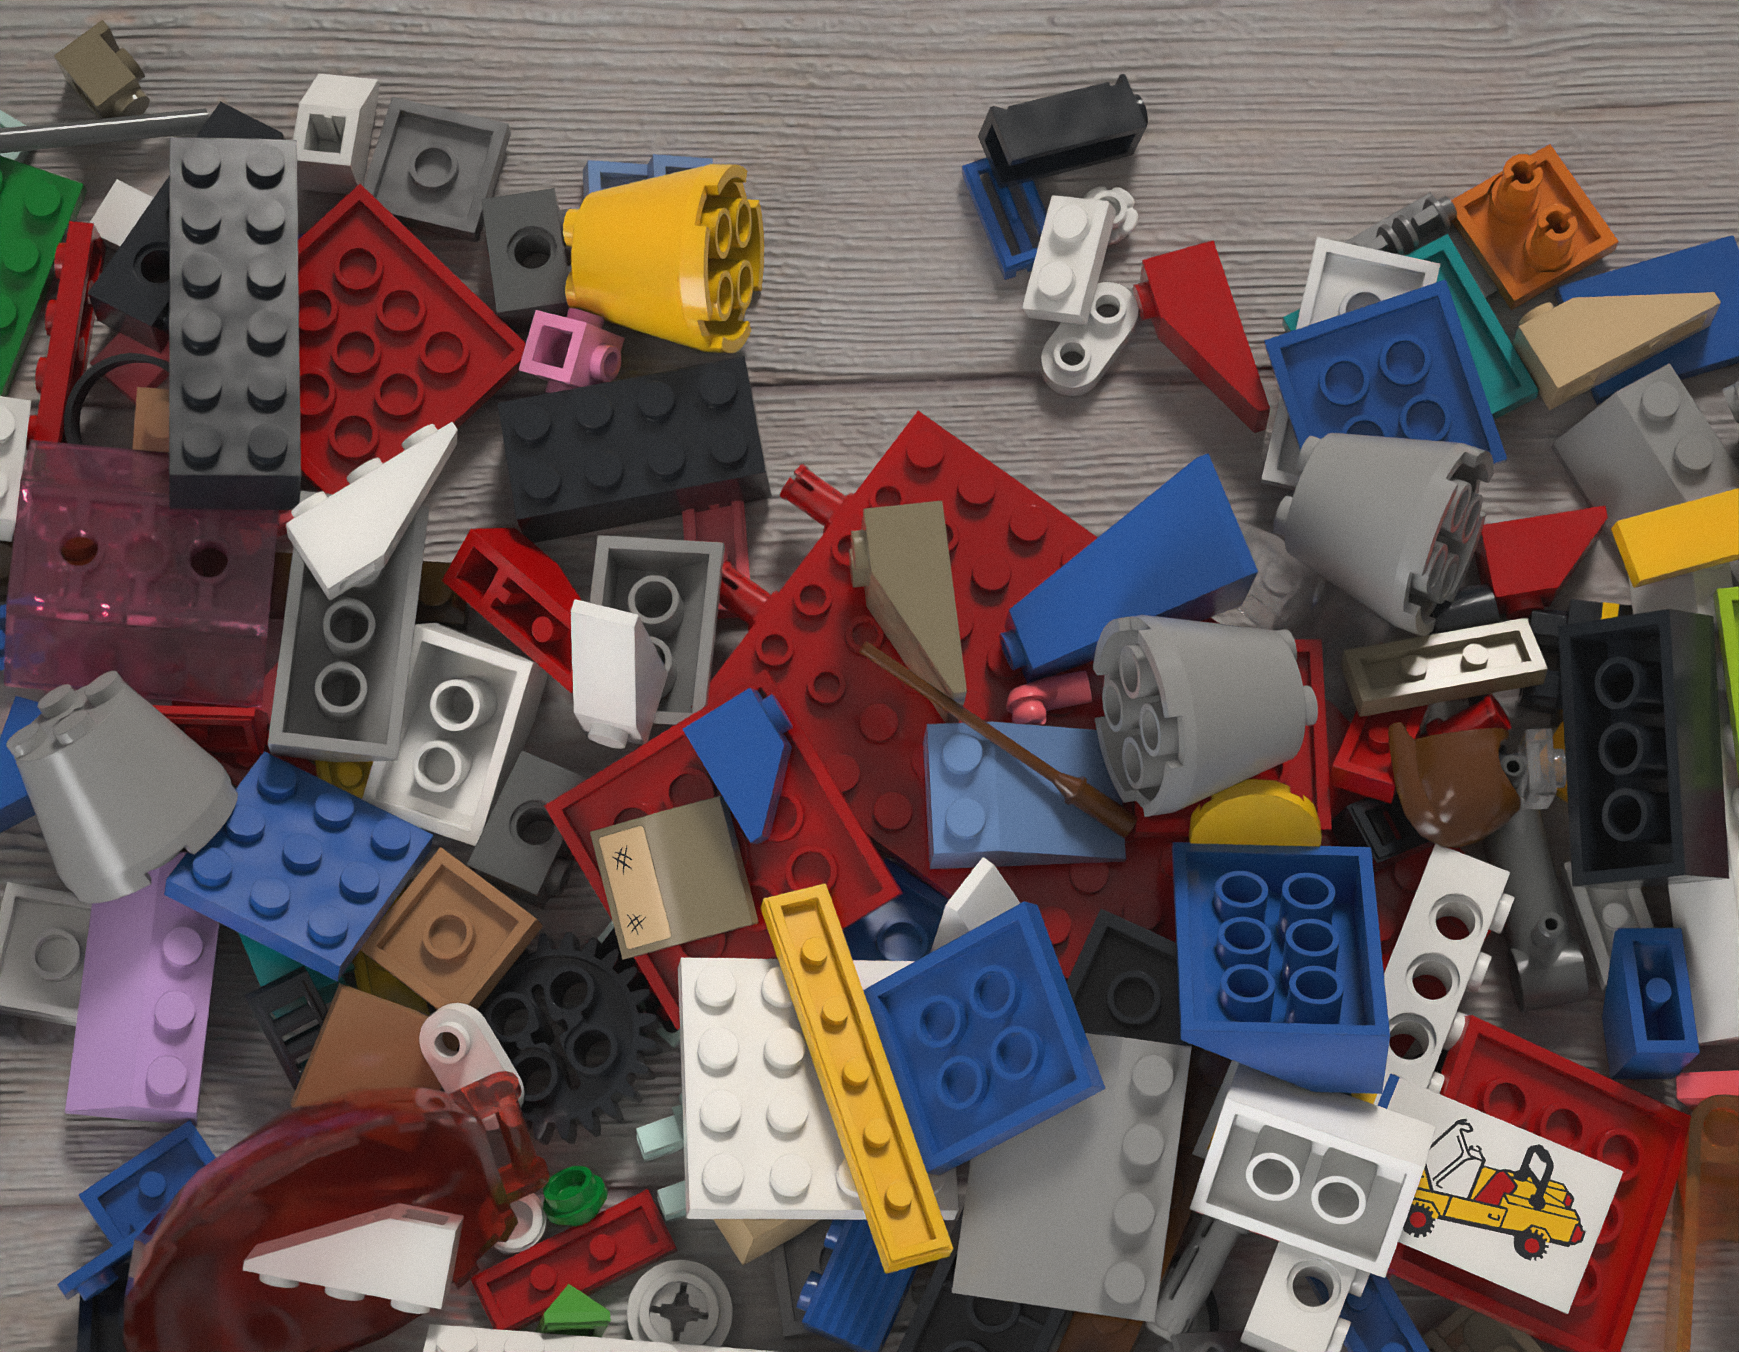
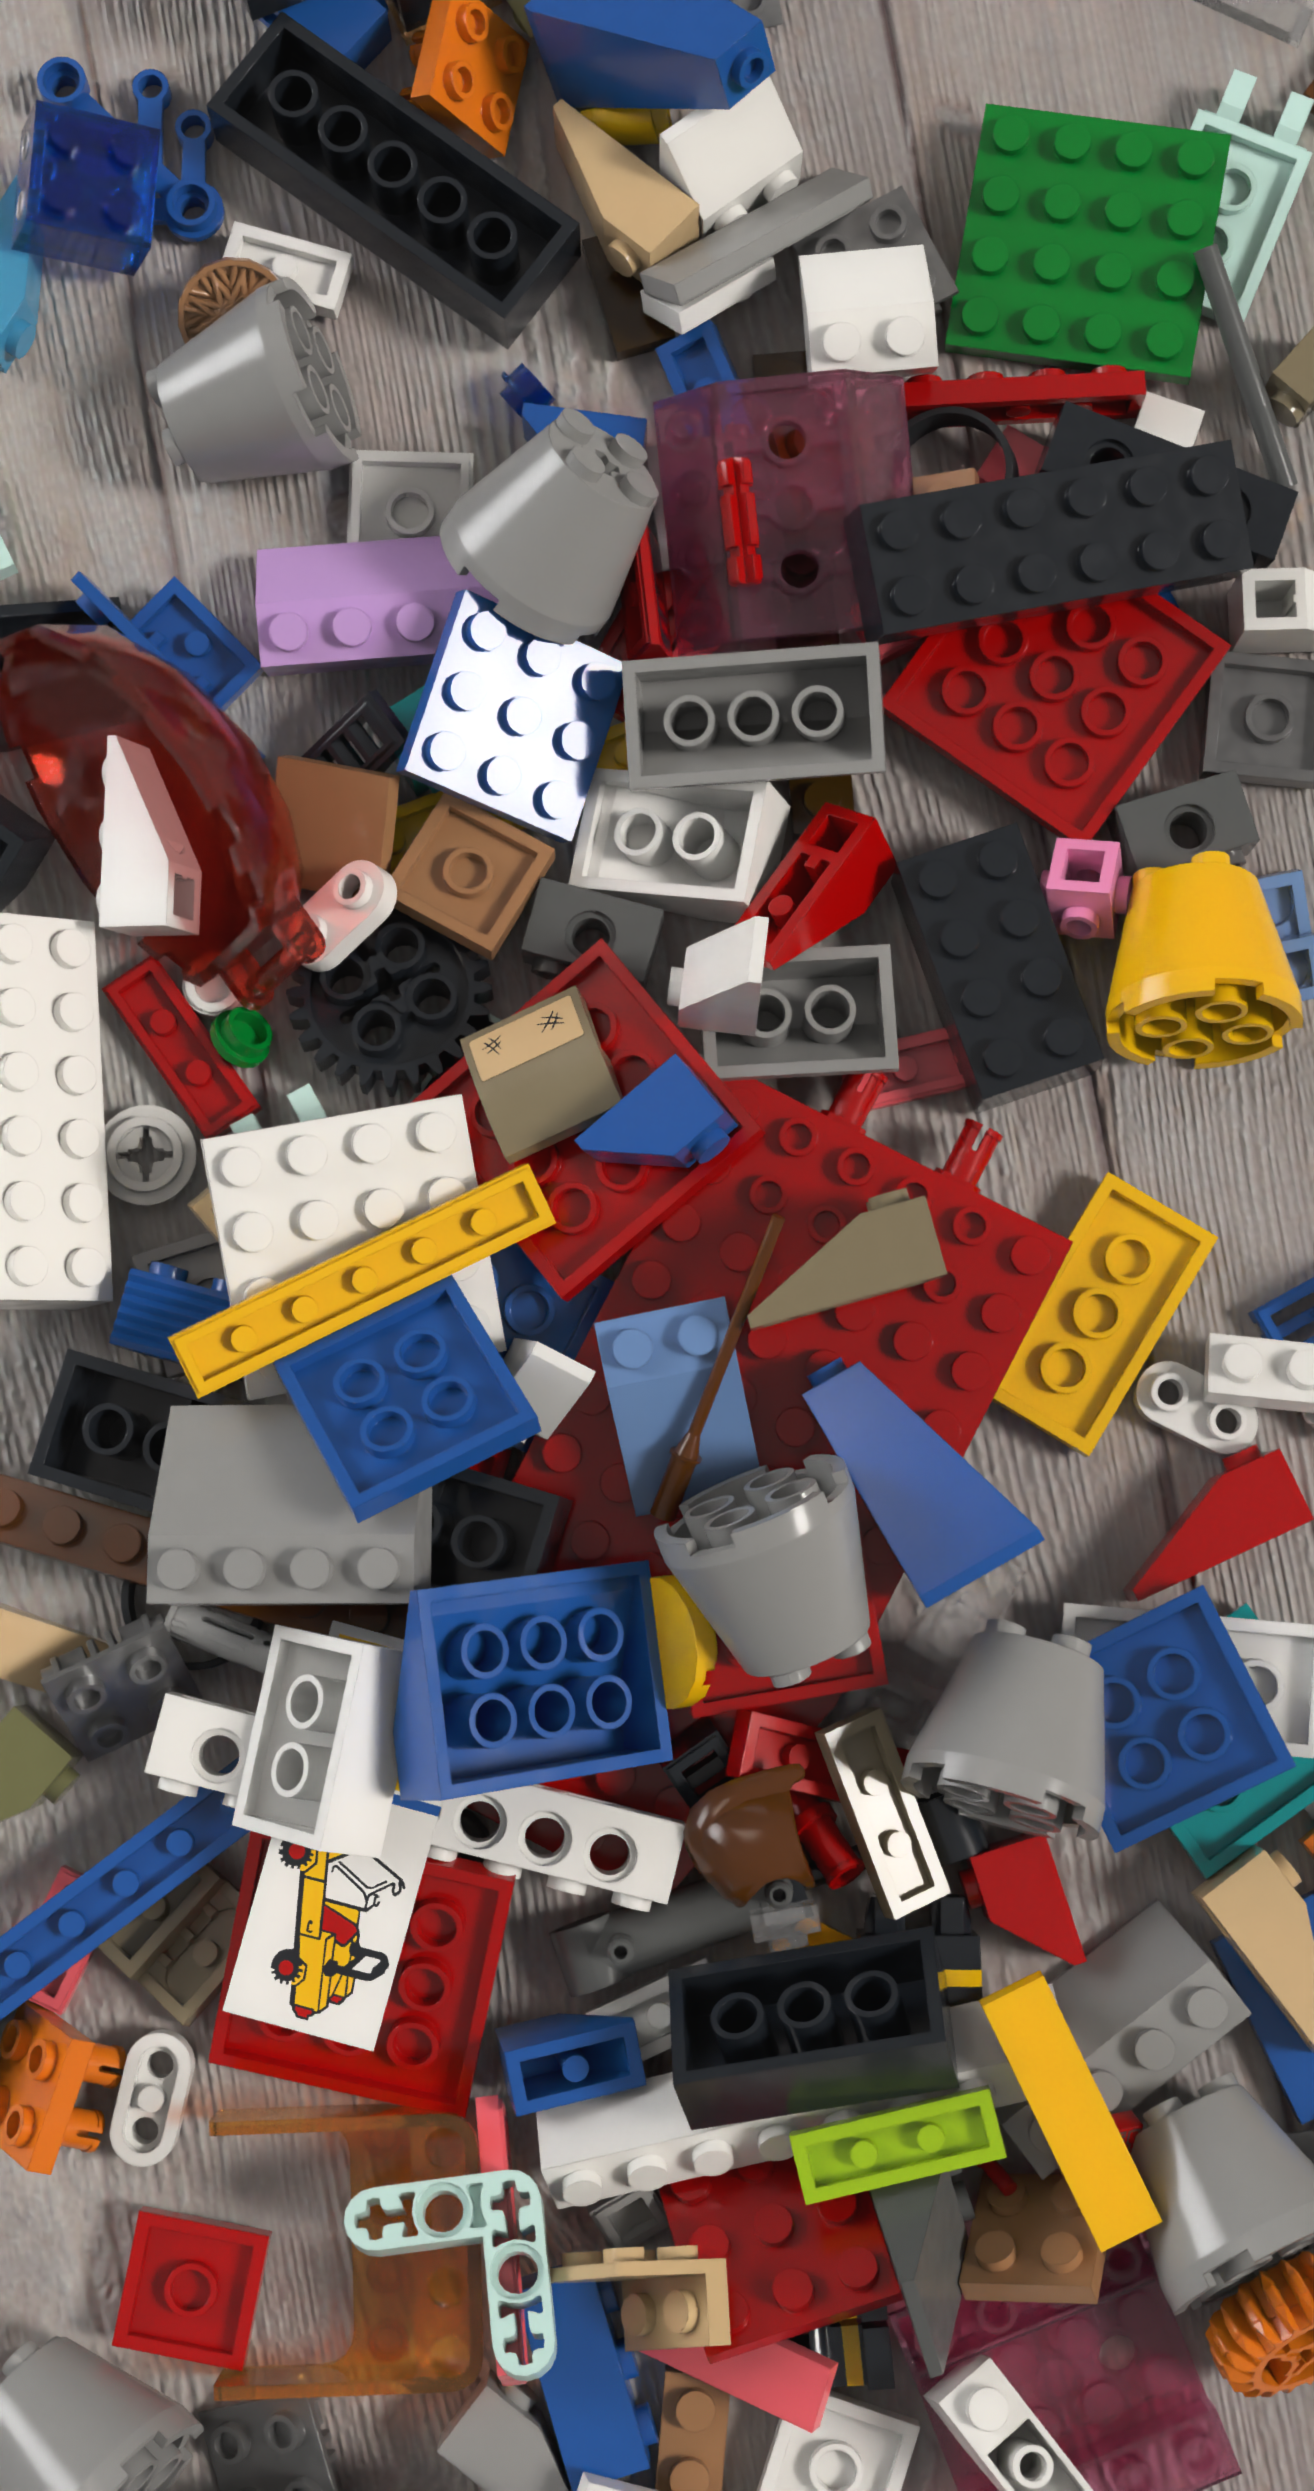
camera: 75 degrees right, 10 degrees up
white slope [286,422,458,601] -> none
bright green slope [535,1284,611,1338] -> none
coral arm [1006,670,1092,726] -> none
none -> red axle [716,457,763,587]
none -> yellow plate [992,1172,1218,1457]

